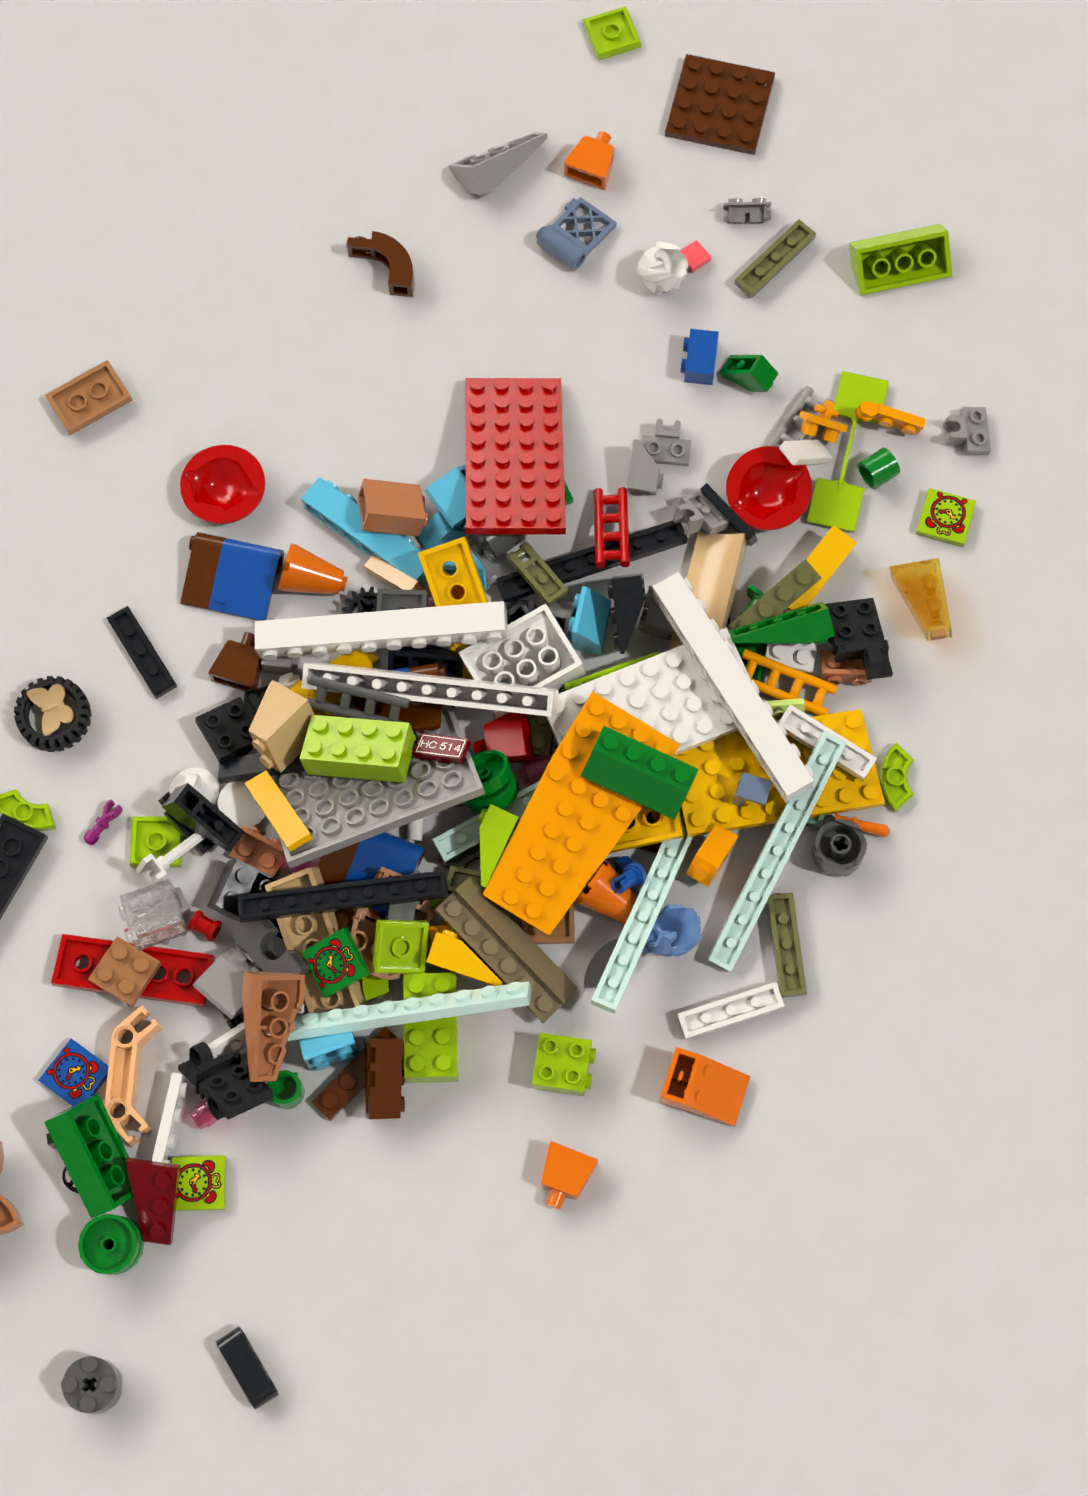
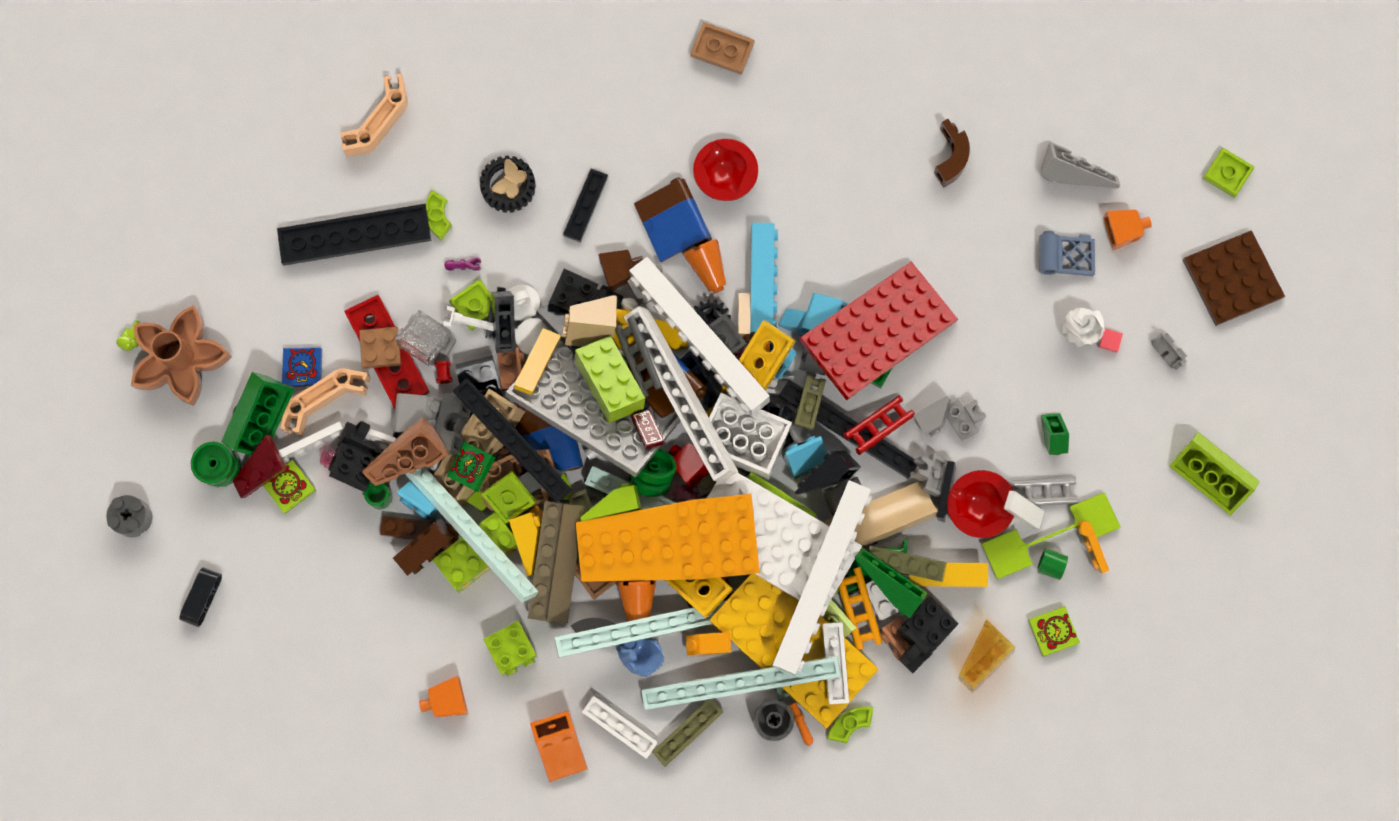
camera: 50 degrees right, 5 degrees up
nougat brick [358,478,428,537] -> none
green slope [580,726,699,820] -> none
blue arm [611,856,646,894] -> none
blue brick [680,328,719,385] -> none
sand blue panel [732,772,772,806] -> none
olive plate [735,219,816,298] -> none
light orange hips [799,400,848,443] -> none
light grey plate [943,407,991,455] -> none

